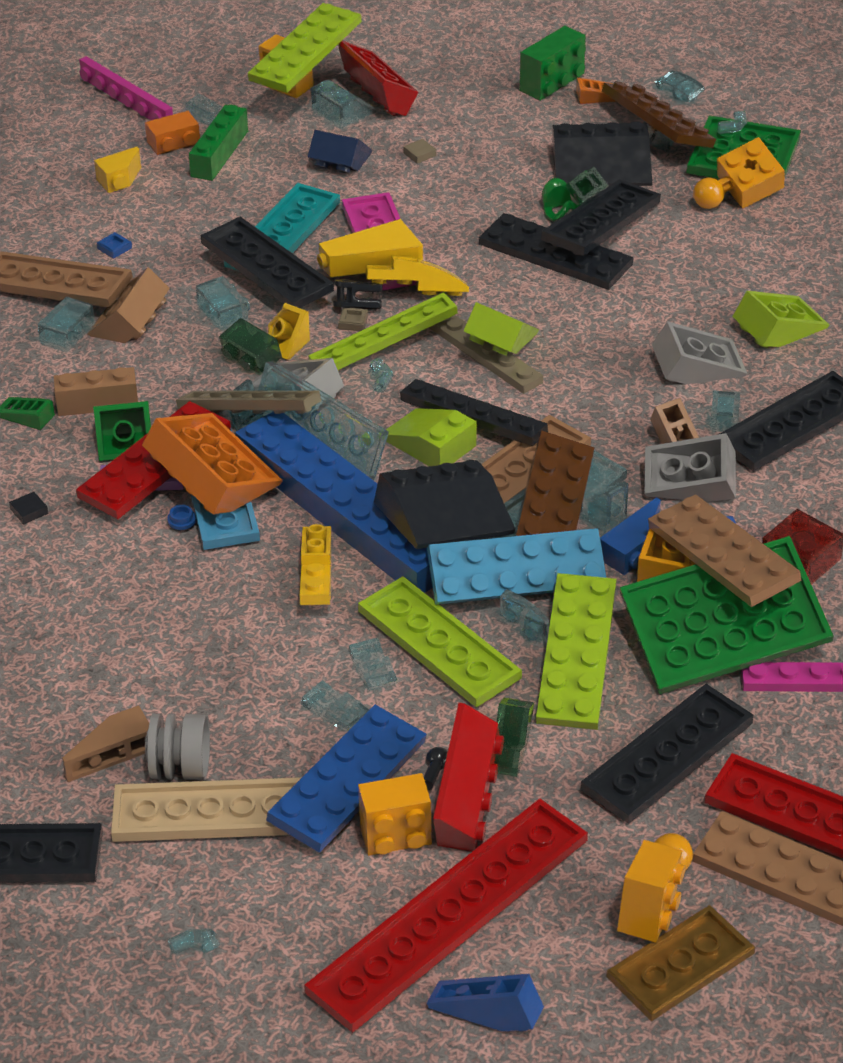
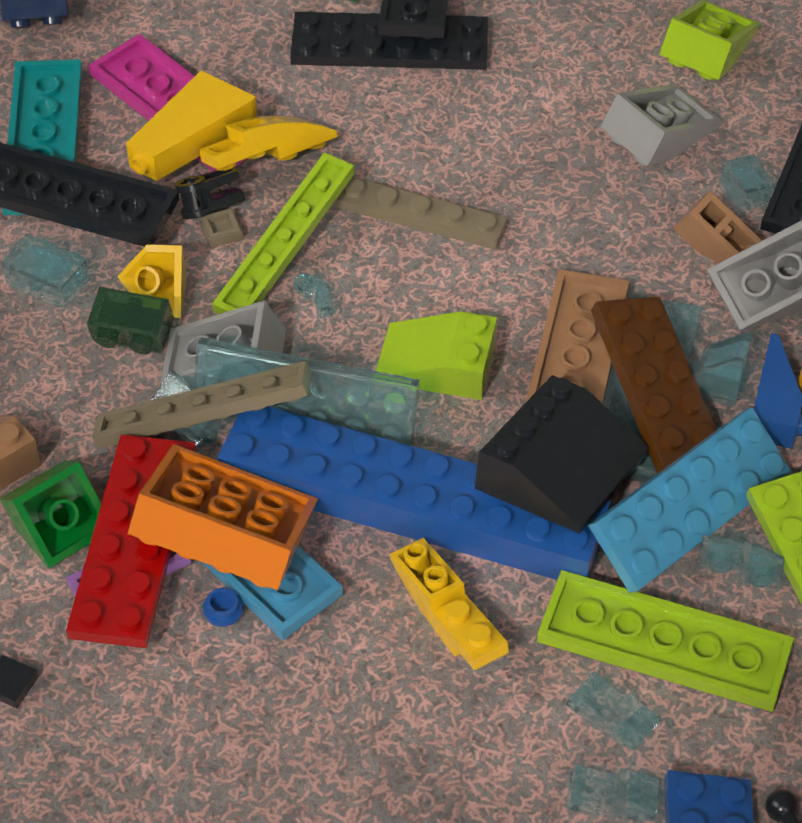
camera: 30 degrees left, 10 degrees up
black plate [400,379,548,446] -> none
lime slope [463,302,539,356] -> none

